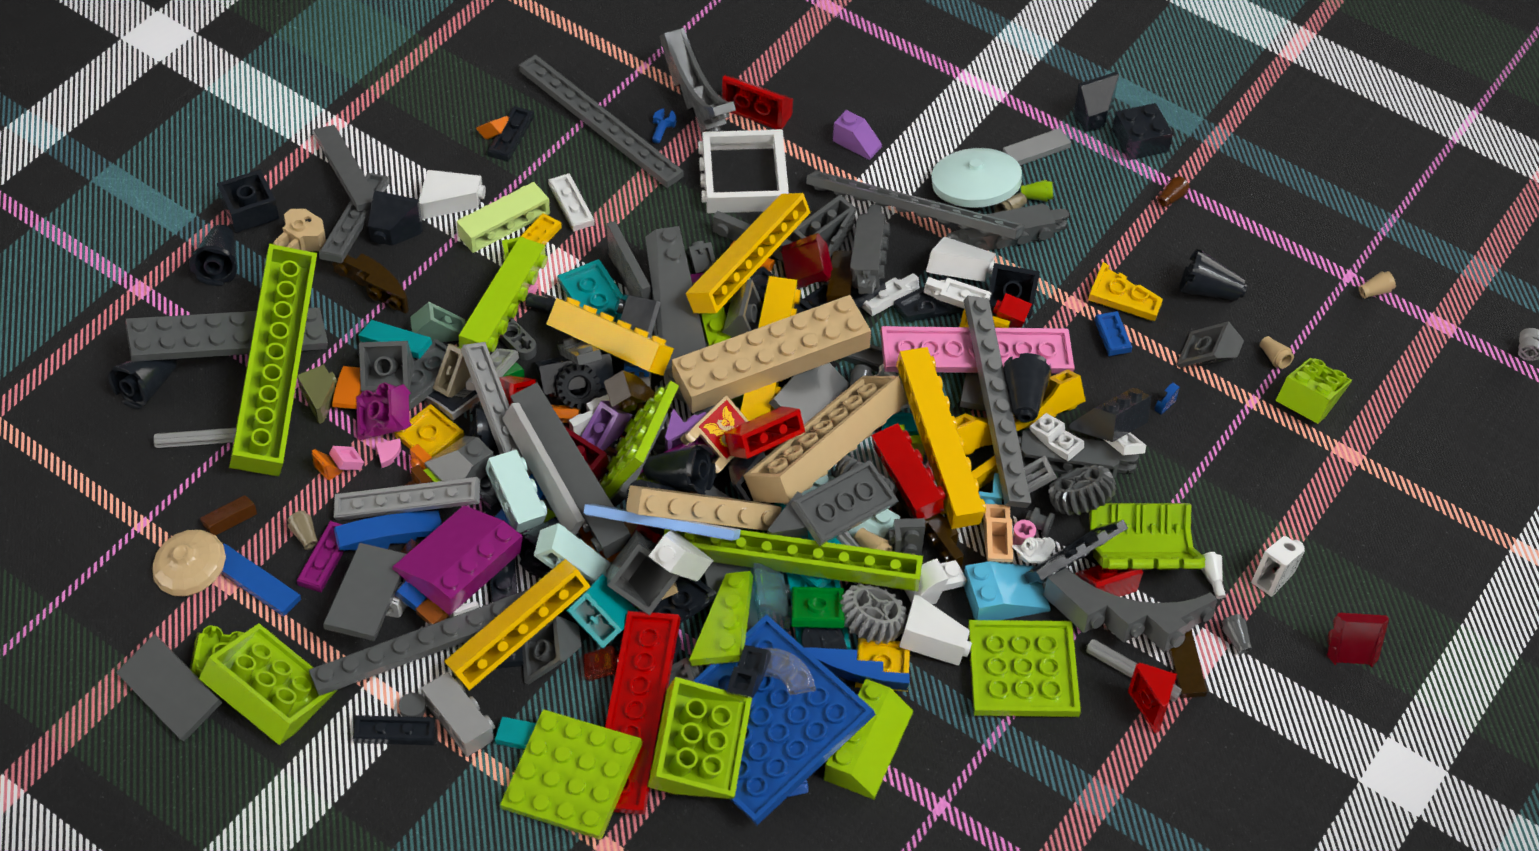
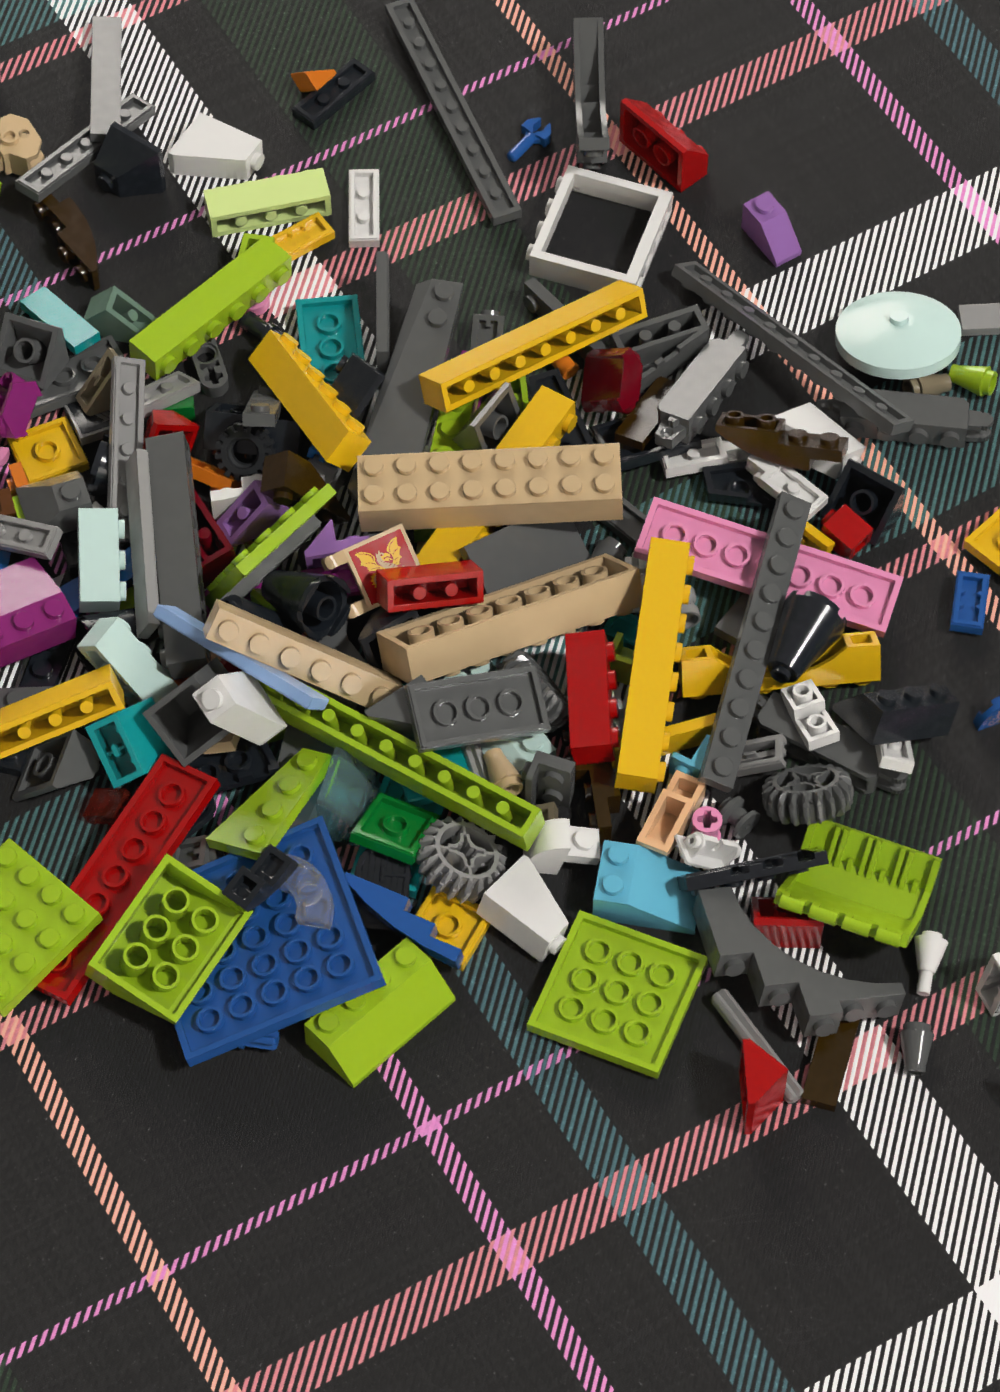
camera: 25 degrees right, 5 degrees up
none -> dark brown slope [715,410,849,471]

